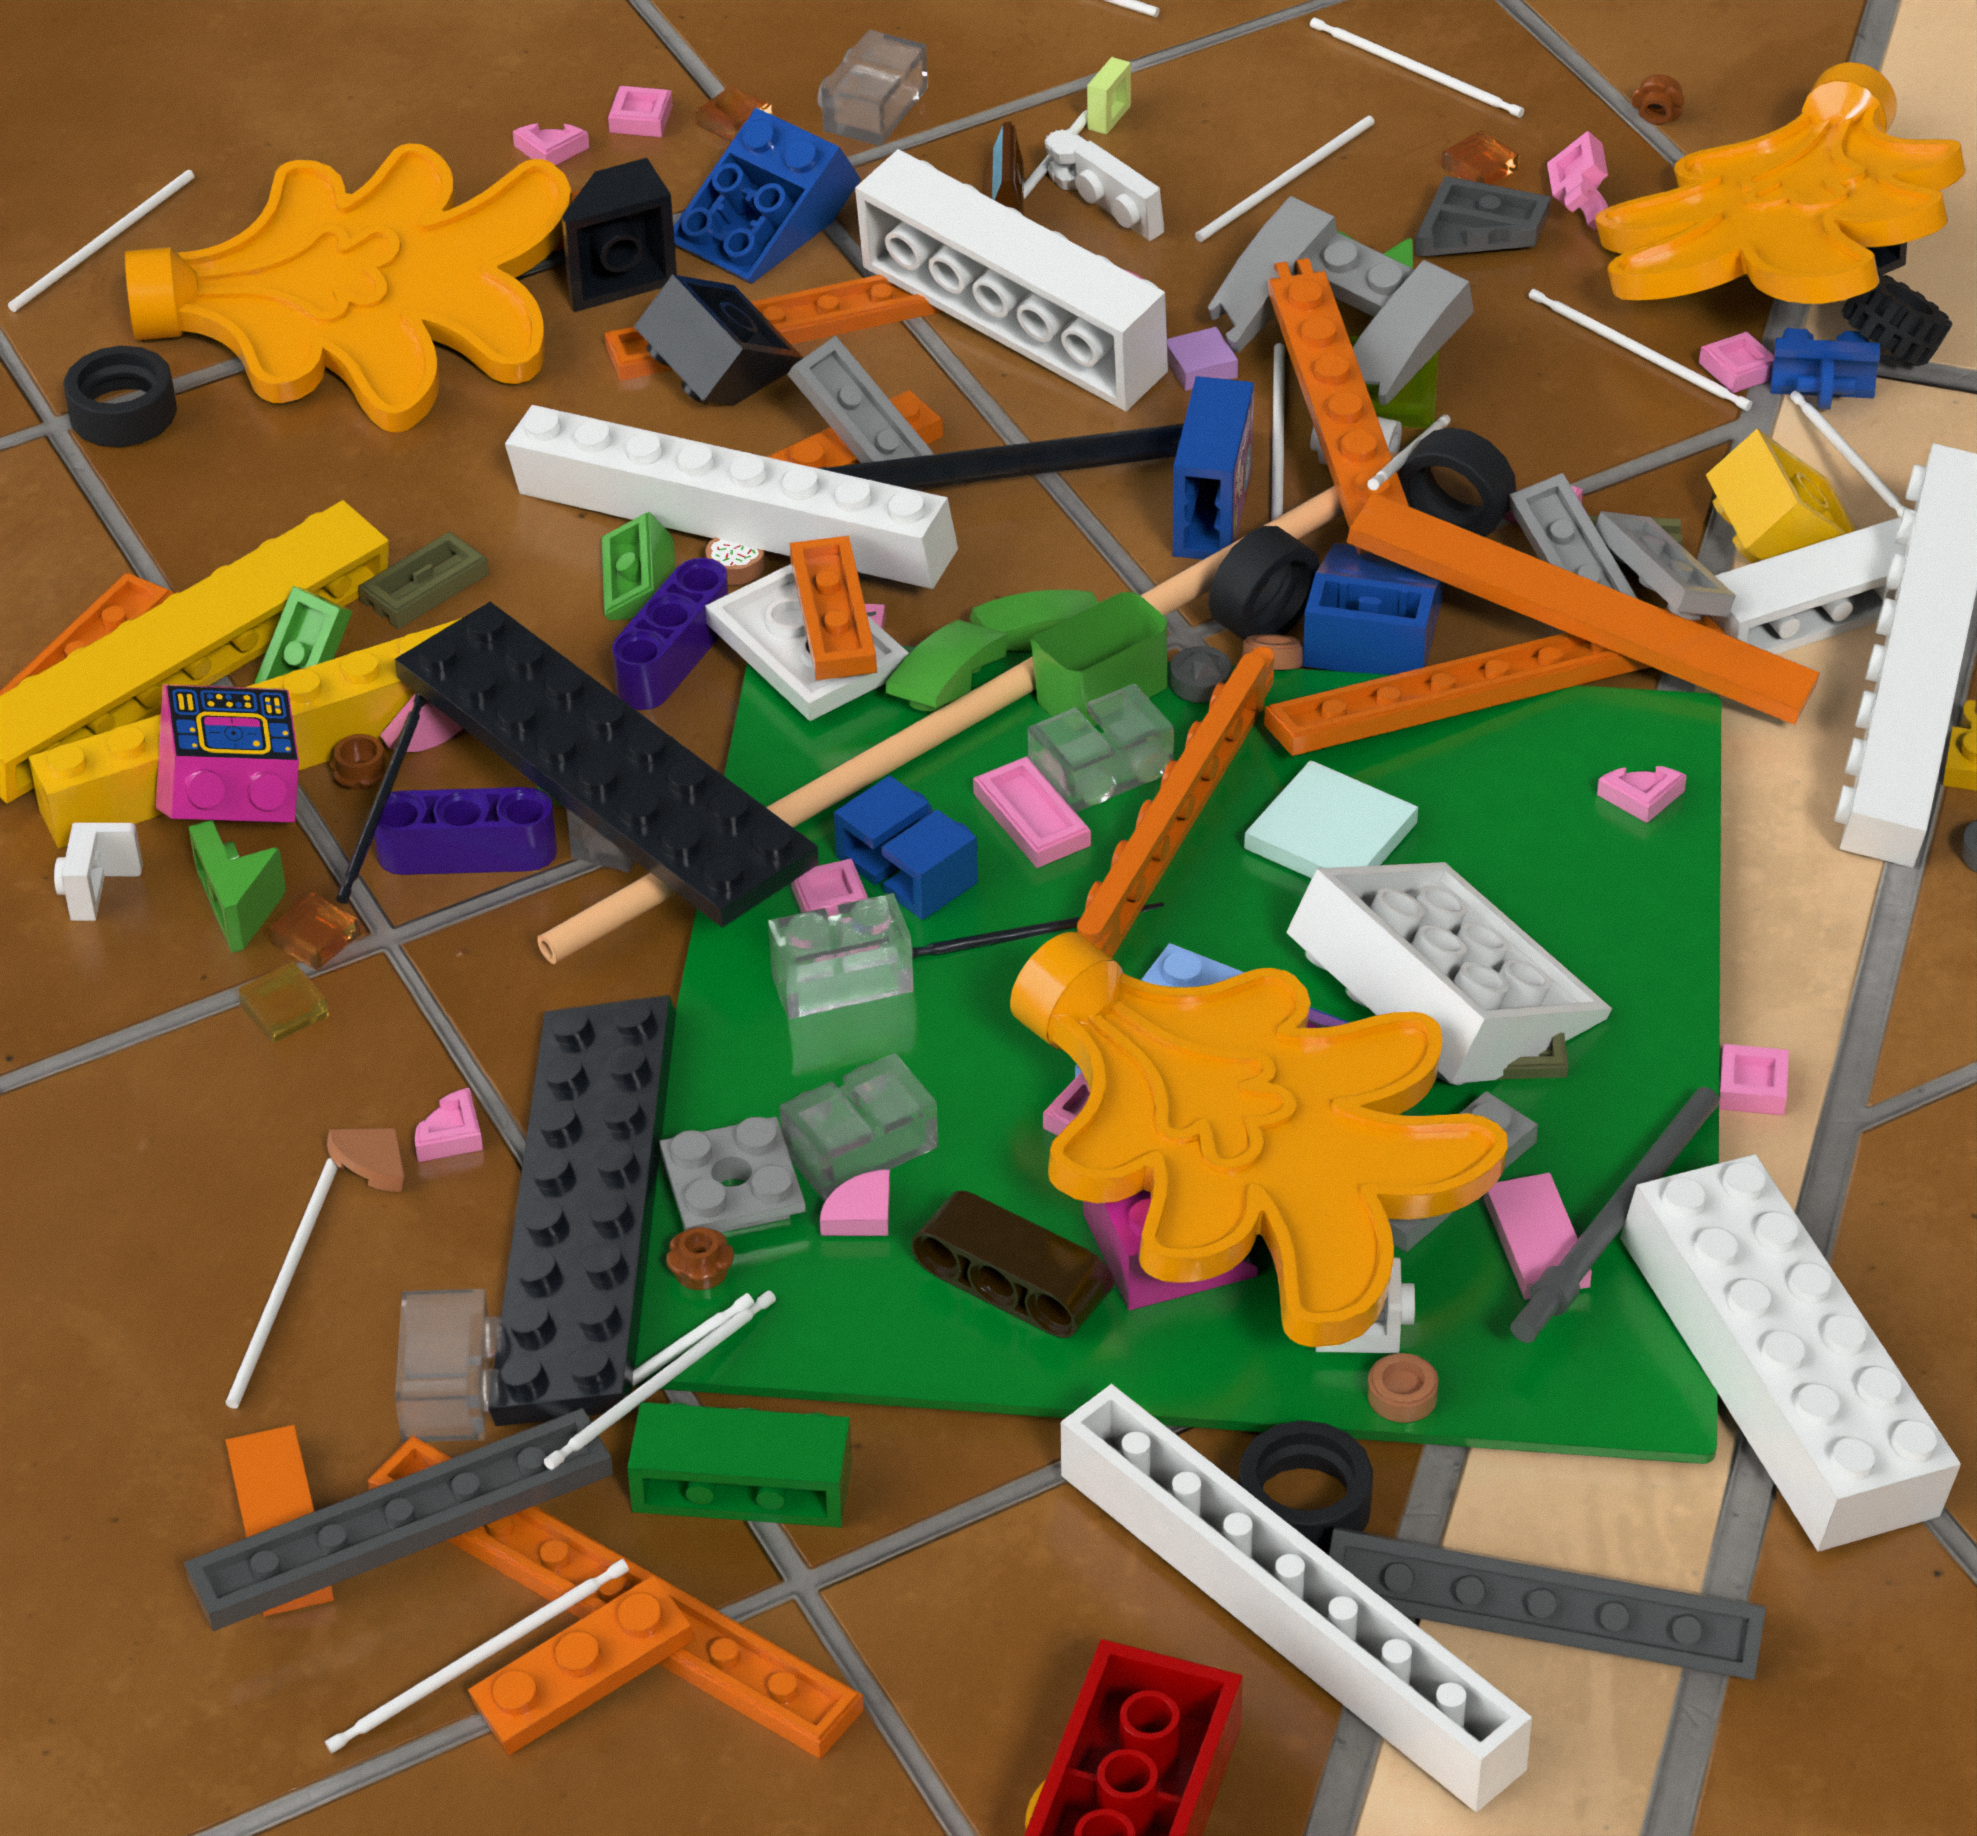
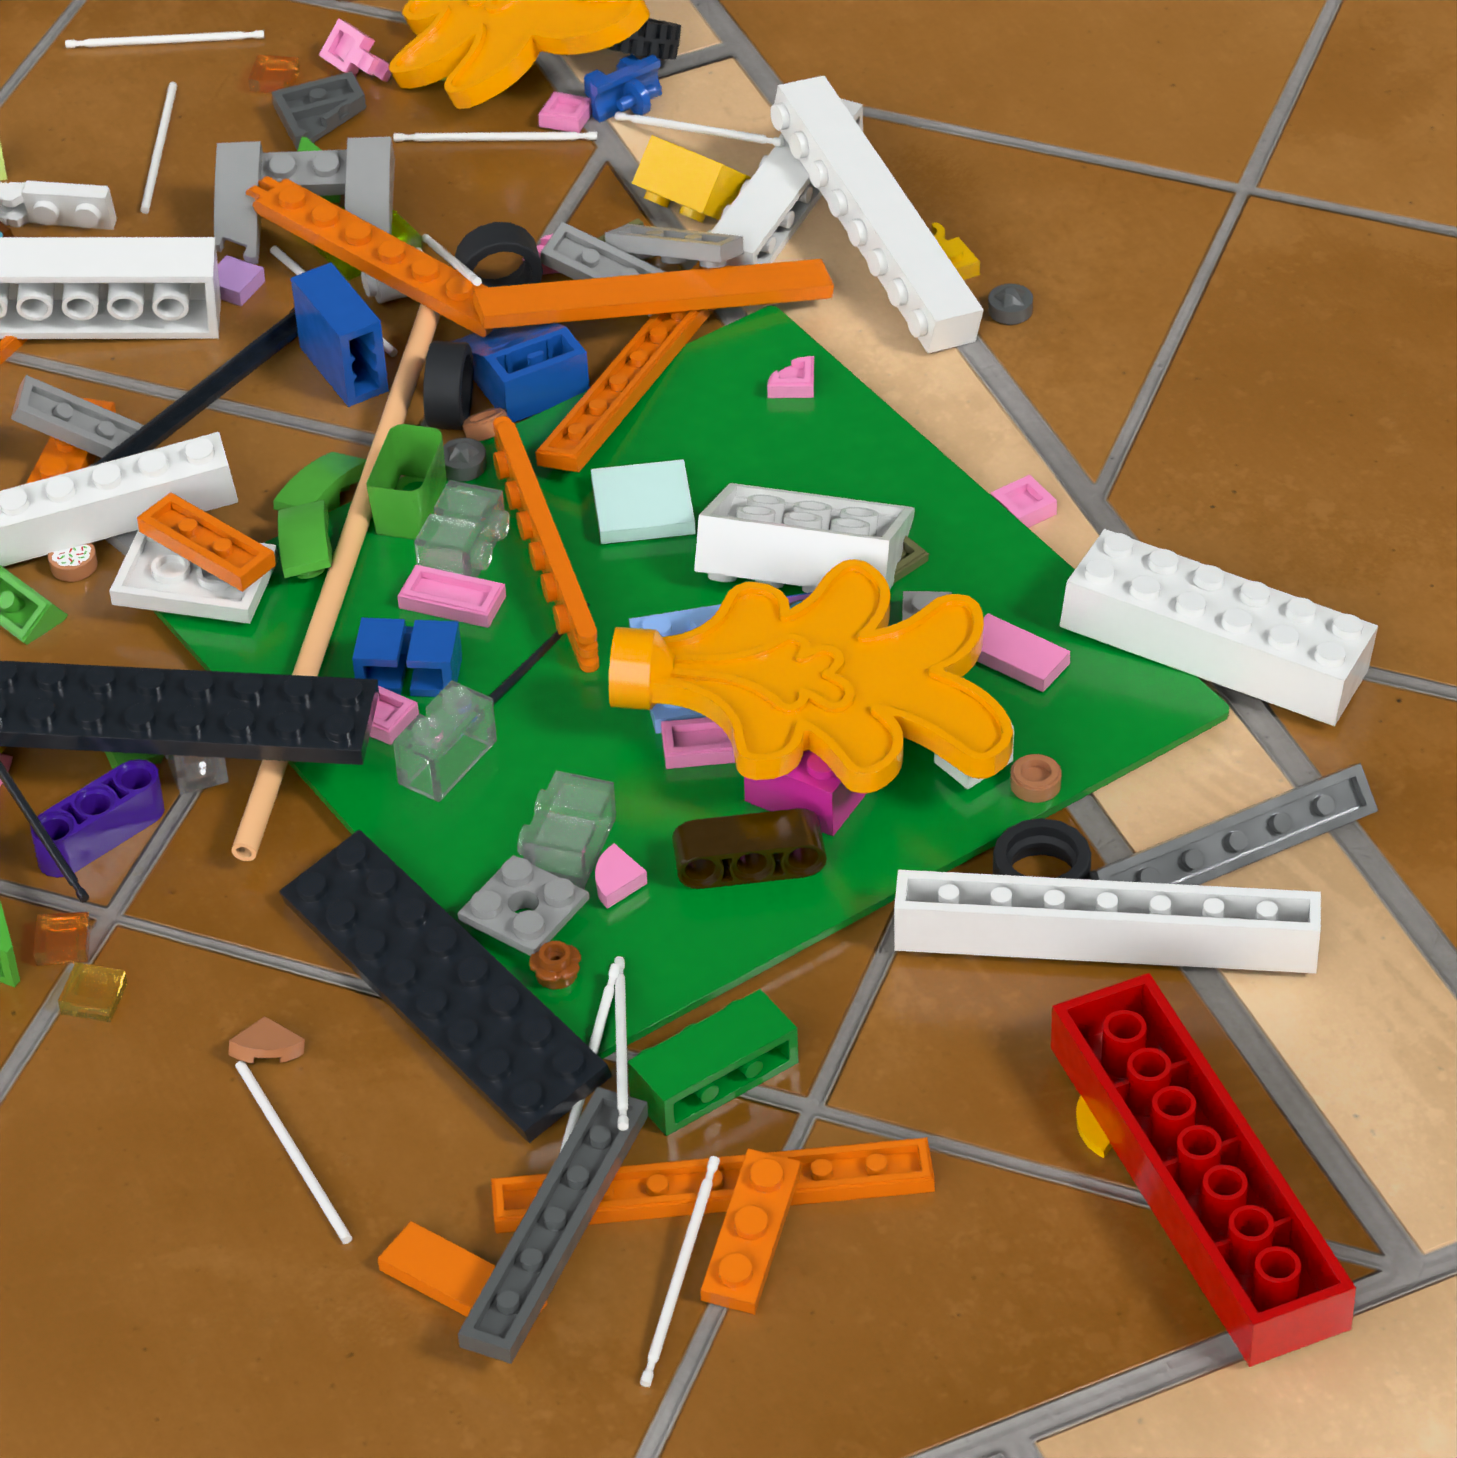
camera: 40 degrees left, 0 degrees up
clear piece [395,1289,501,1442] -> none
bright pink tile [415,1088,483,1162] -> none
dark purple beam [612,558,728,710] -> none
dark grey bar [1510,1087,1719,1343] -> none

